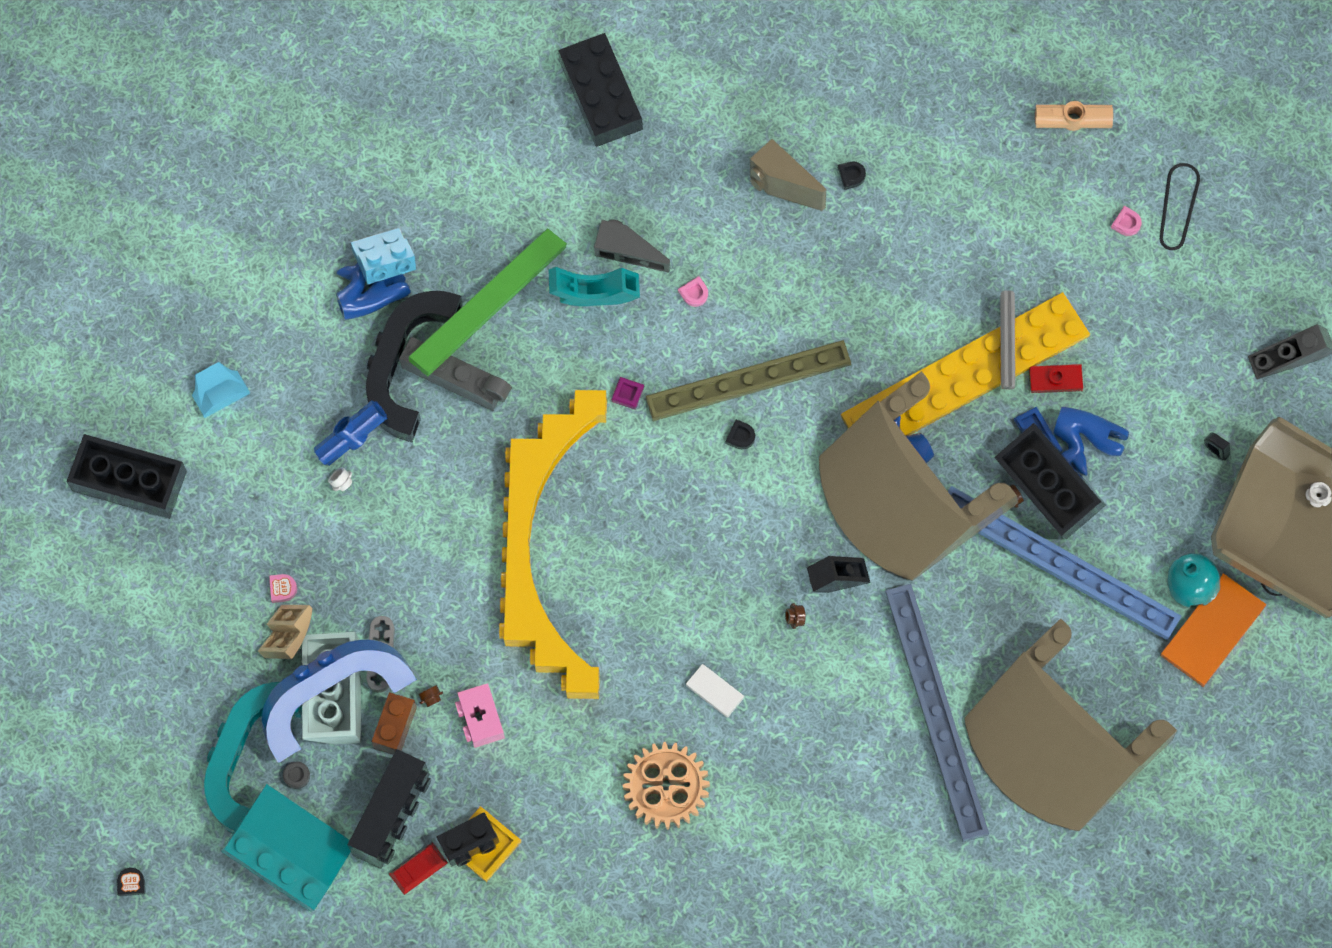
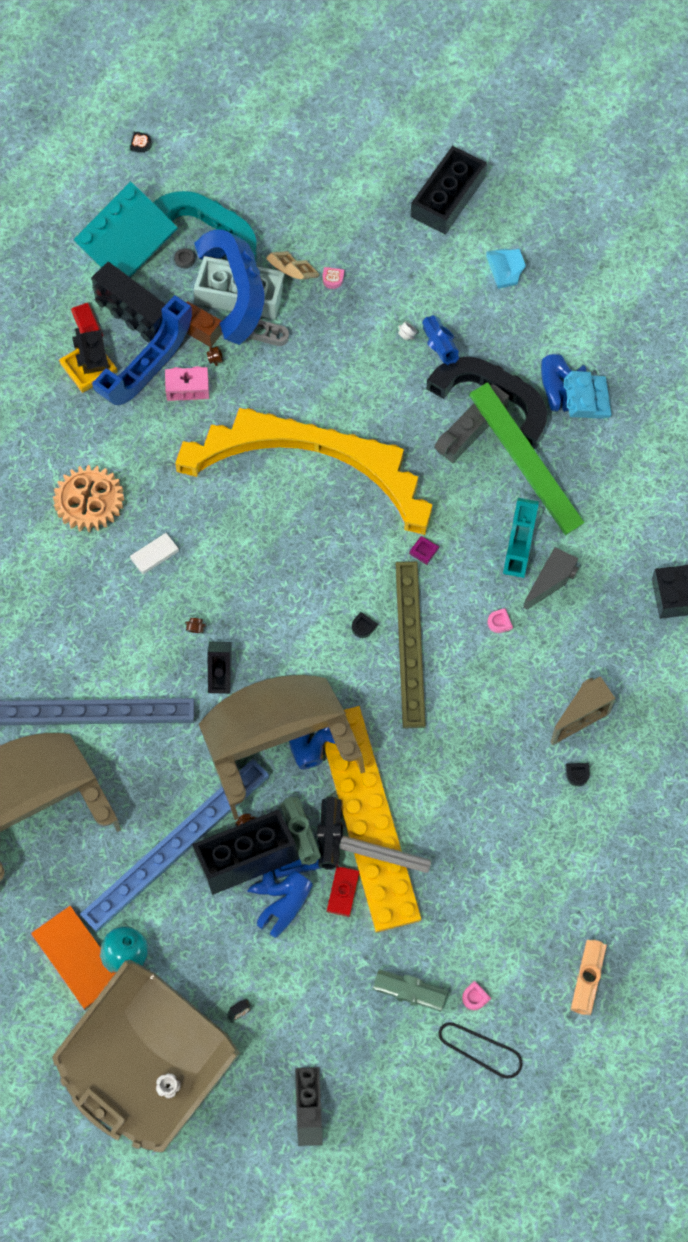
camera: 100 degrees right, 5 degrees down
none -> blue arch [92,295,192,406]
none -> sand green piece [280,796,321,865]
none -> black piece [318,797,343,870]
none -> sand green piece [373,969,448,1012]

